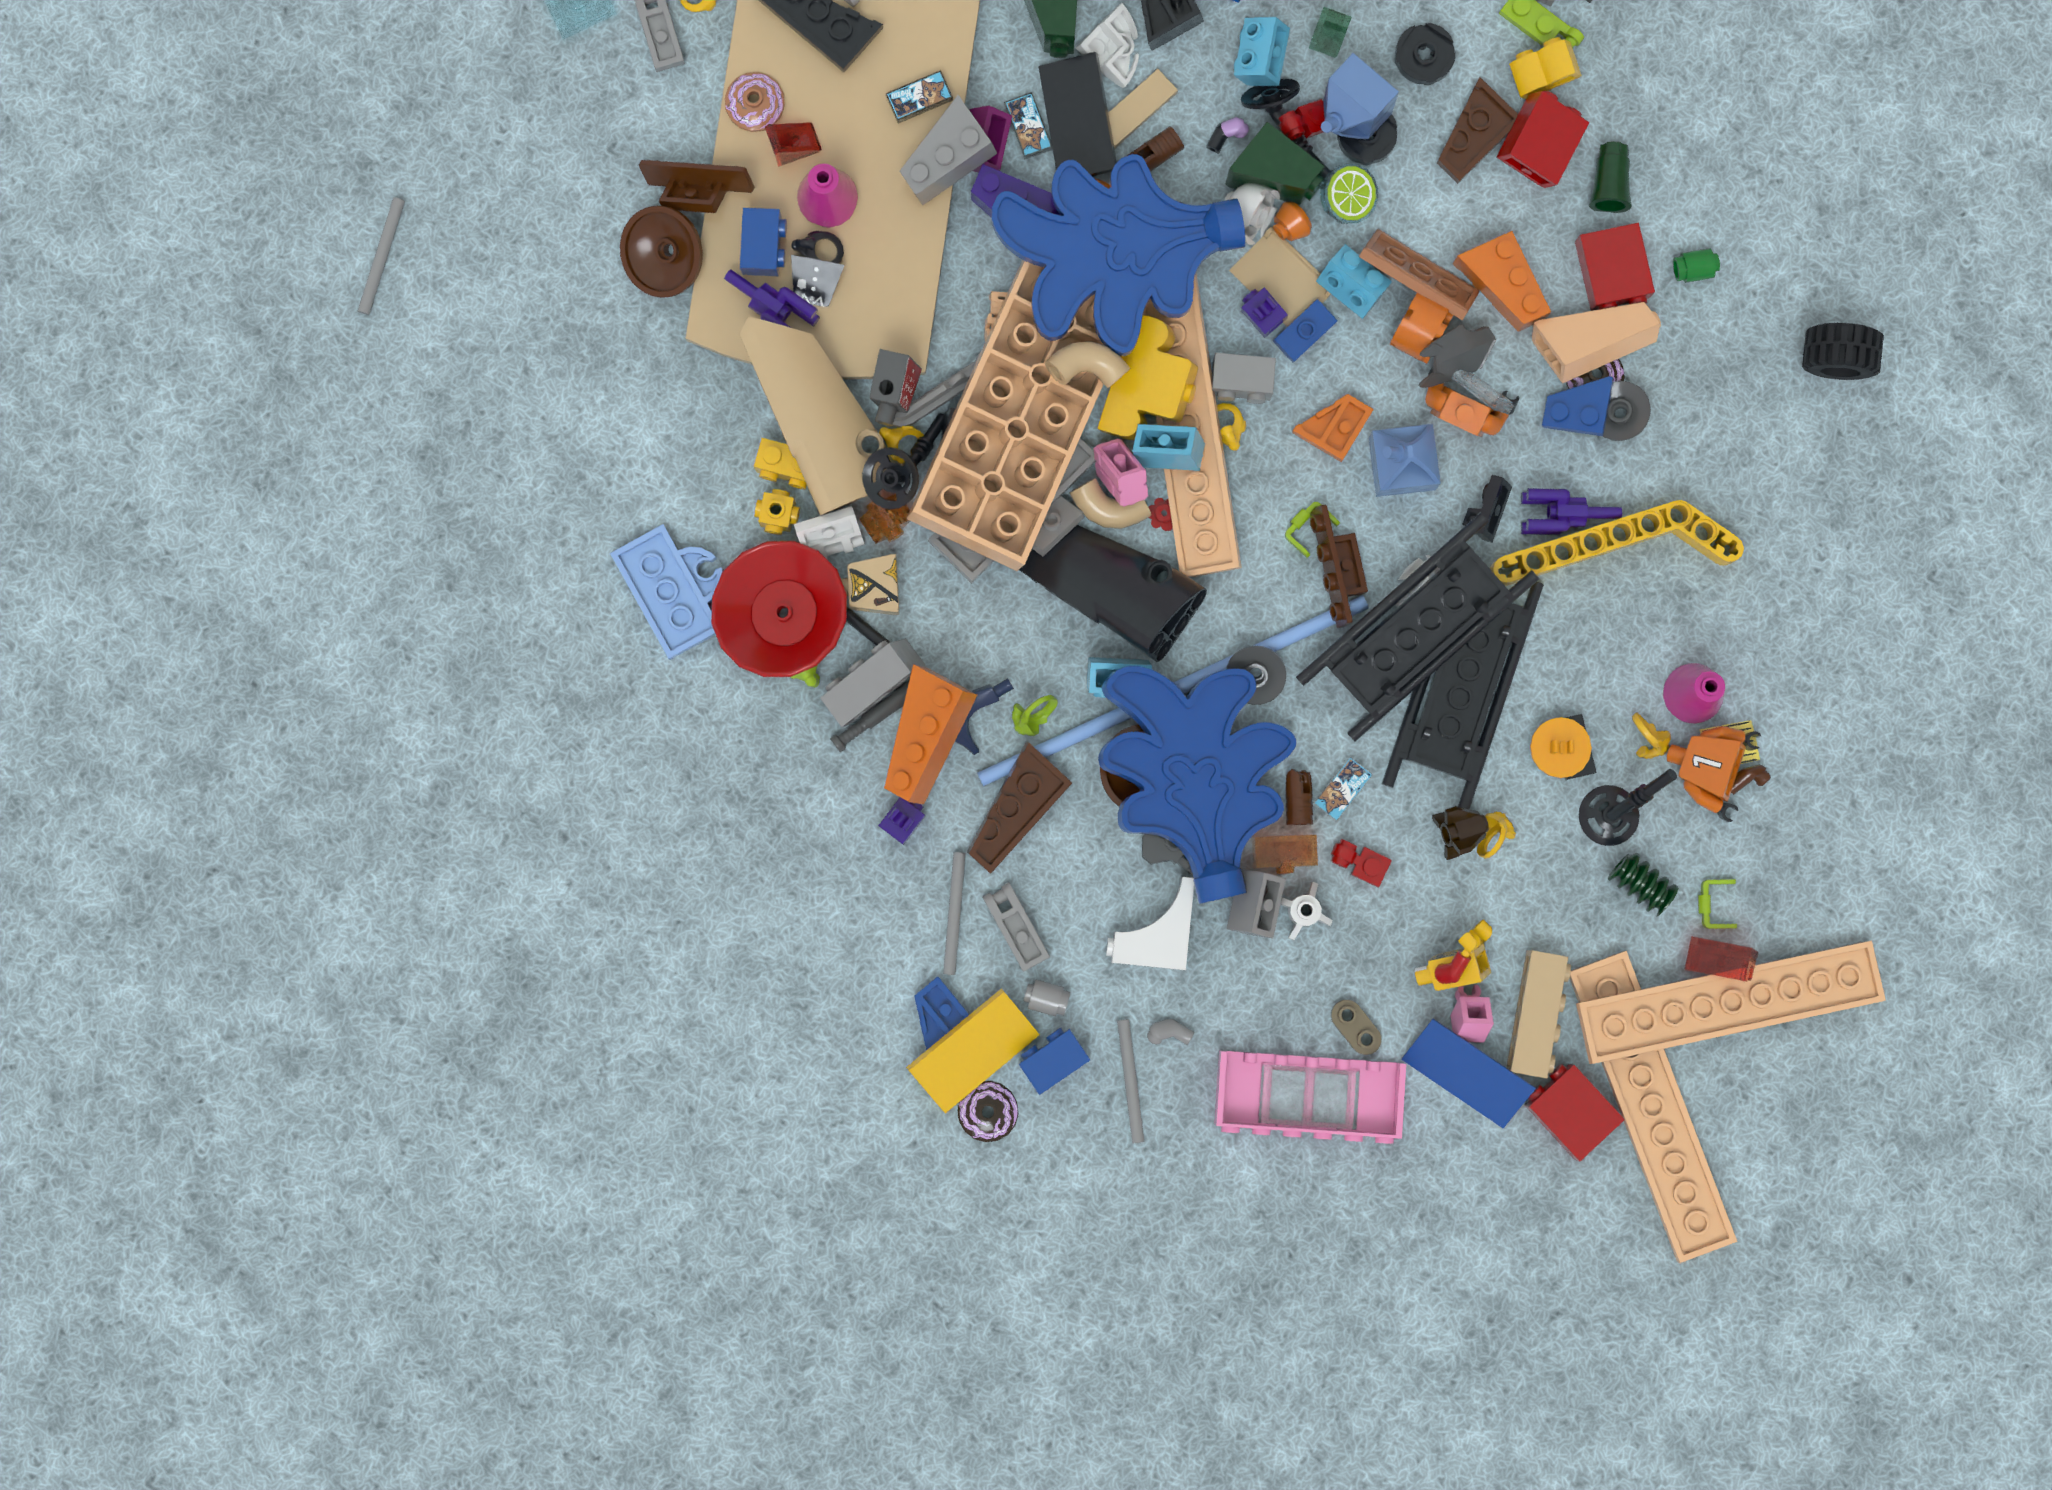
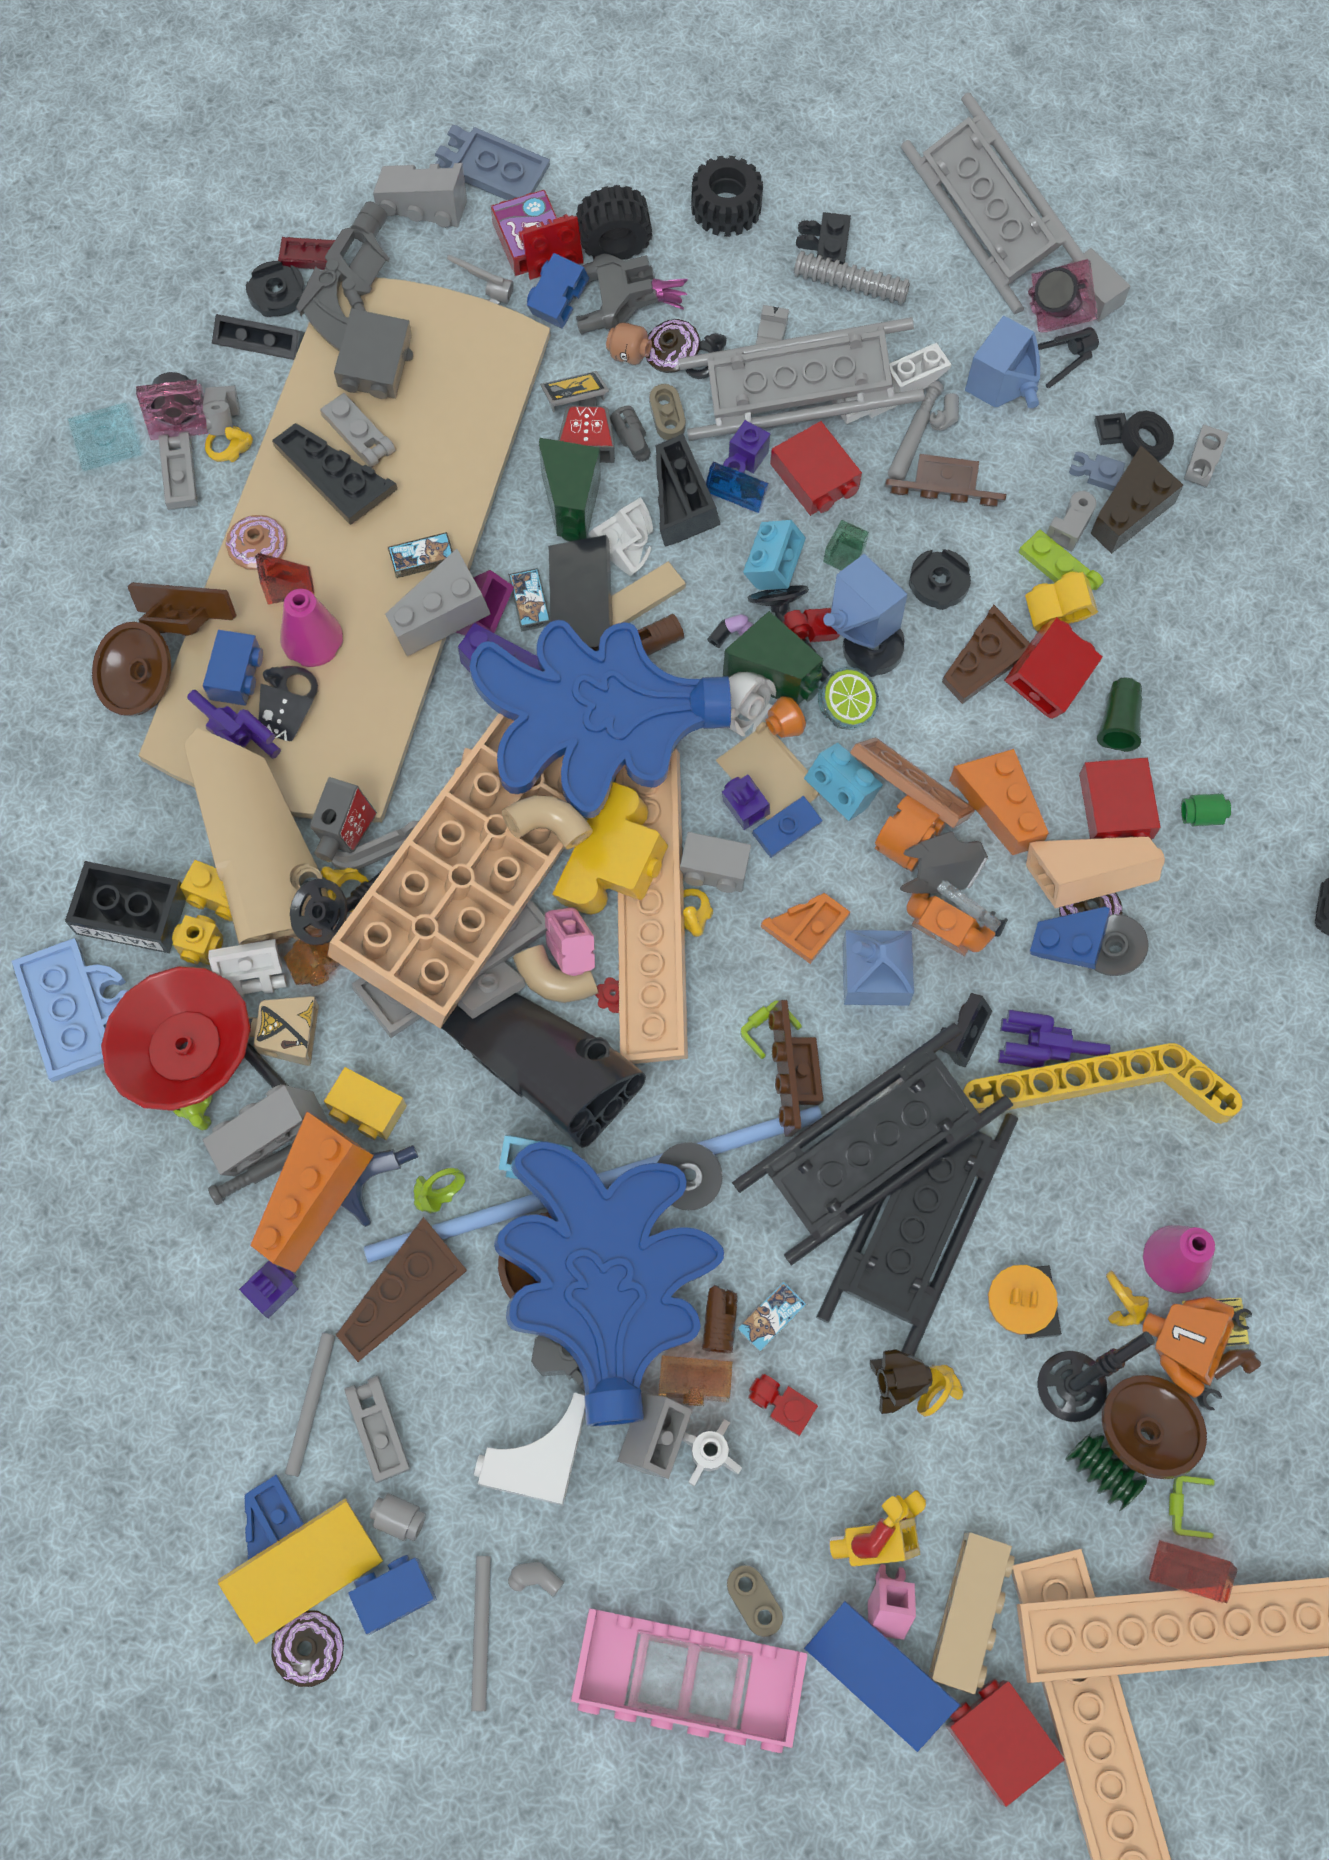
camera: 10 degrees right, 15 degrees down
medium azure brick [1132,424,1205,471] -> none
none -> black brick [65,861,186,953]
none -> yellow brick [324,1067,407,1141]
none -> reddish brown dish [1102,1375,1207,1479]

